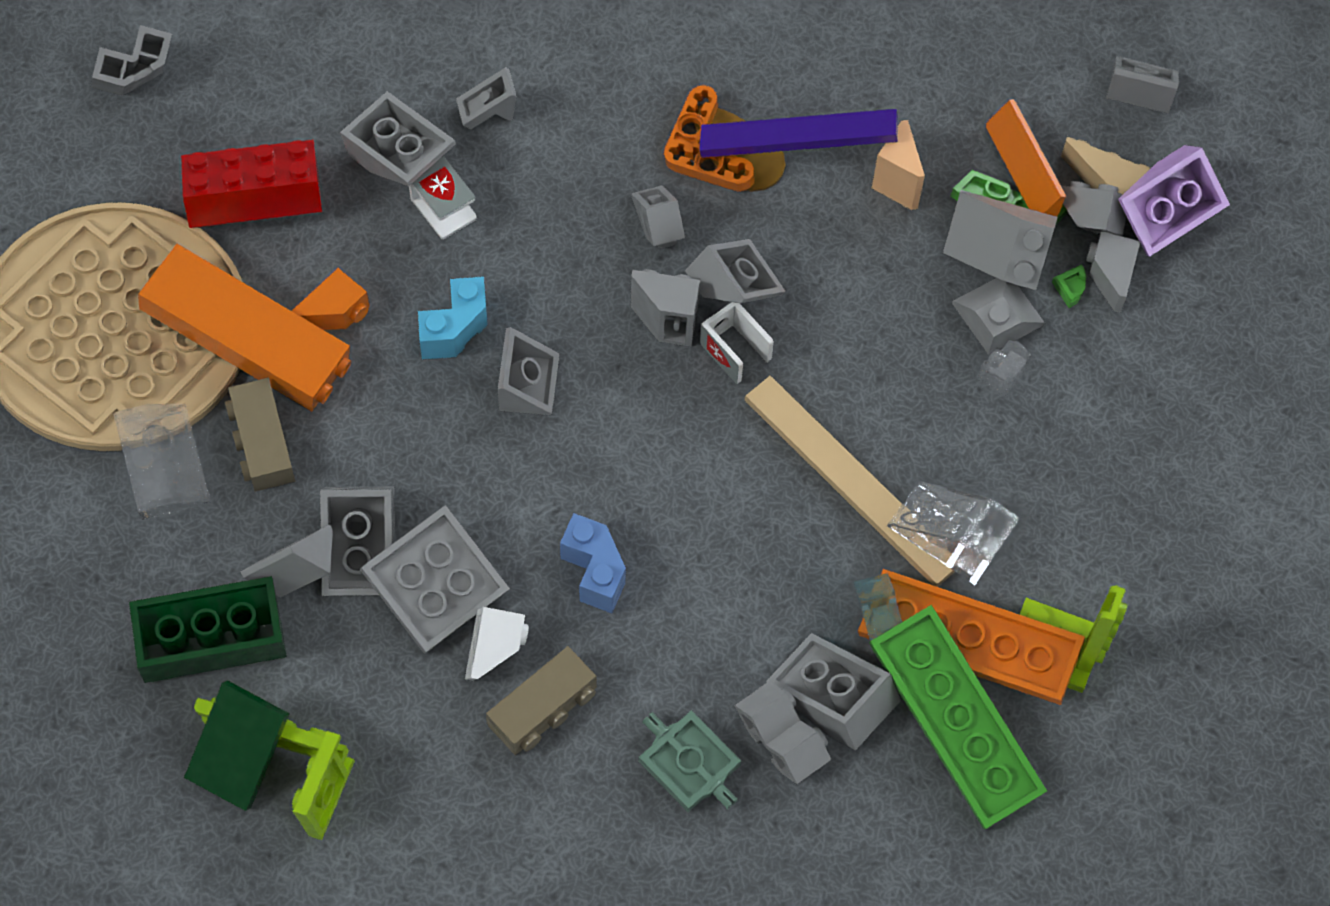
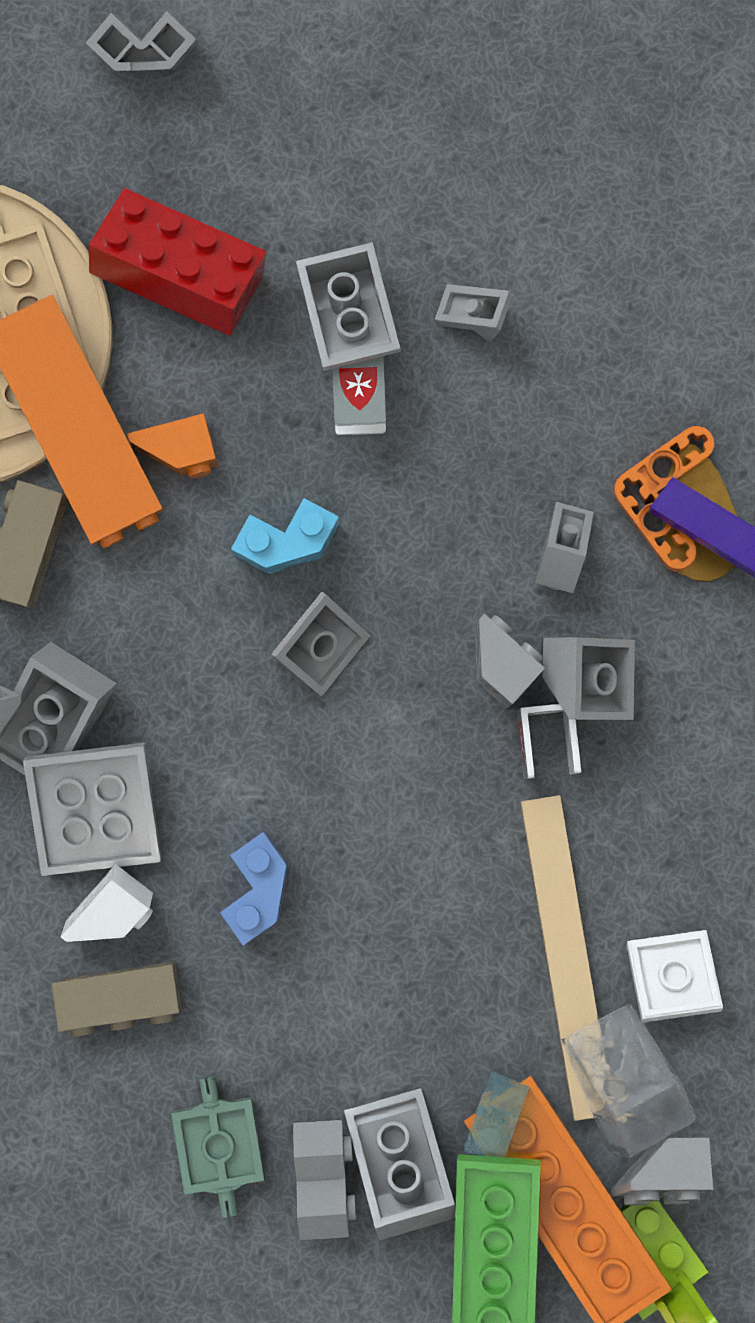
camera: 35 degrees right, 20 degrees up
none -> light grey slope [611,1138,713,1205]
none -> white tile [627,930,723,1022]

